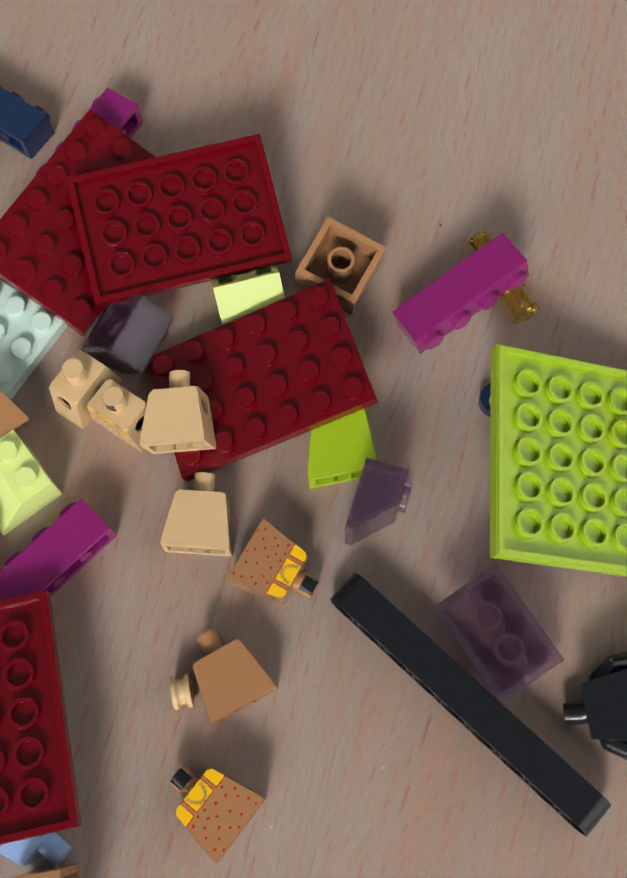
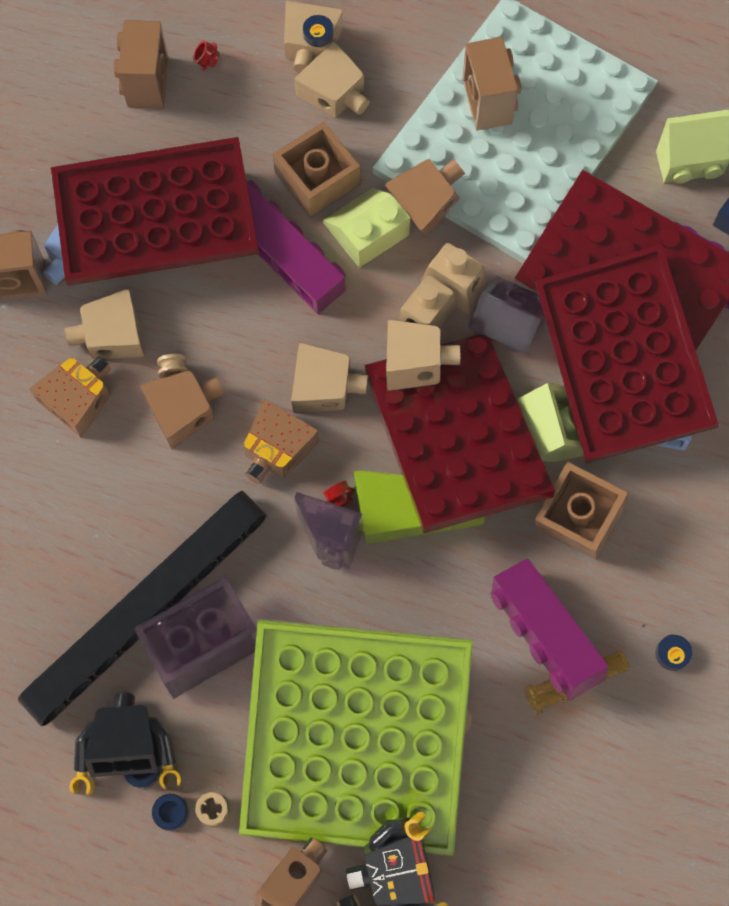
camera: 90 degrees right, 0 degrees up
none -> tan torso [64,289,144,359]
none -> red plate [323,481,355,510]
none -> dark blue tile [655,635,692,671]

